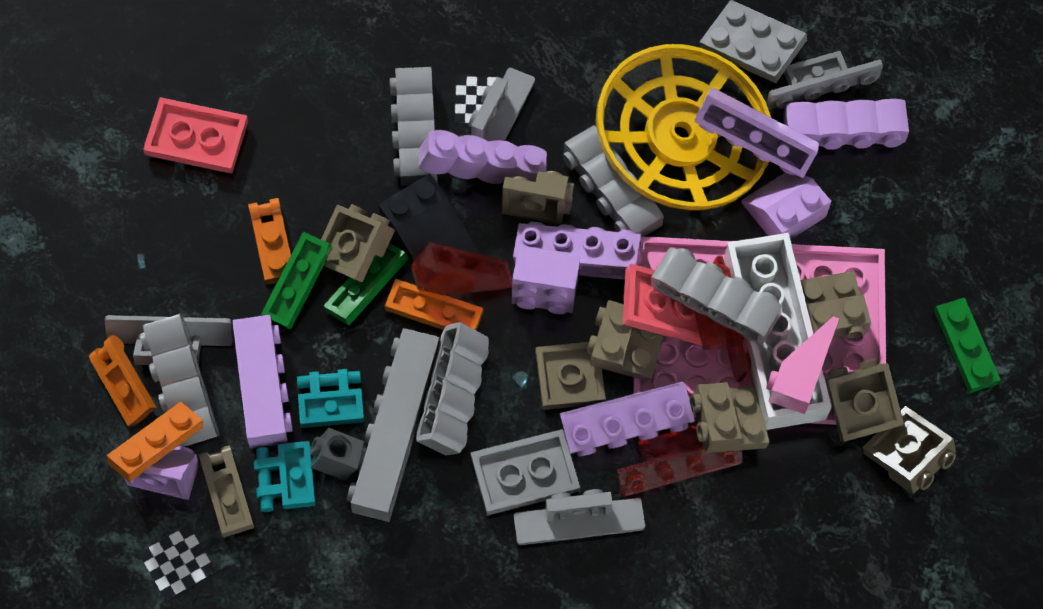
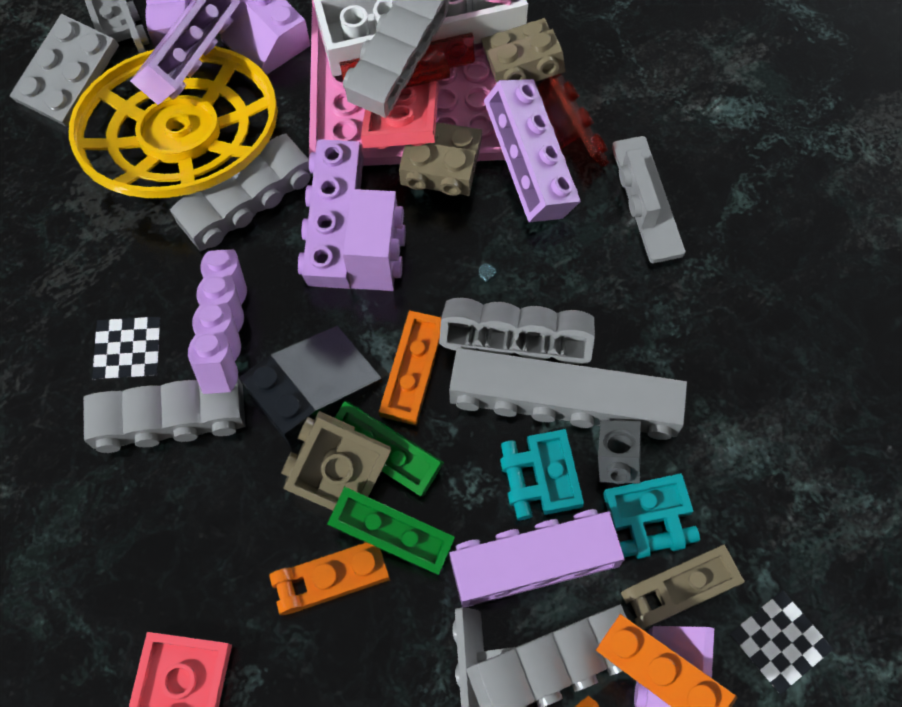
camera: 90 degrees left, 0 degrees up
clear red slope [411,242,512,295] -> none
light grey bracket [468,68,535,142] -> none
light grey plate [471,429,580,516] -> none
dark tan plate [502,171,574,225] -> none
dark tan plate [535,342,606,410] -> none

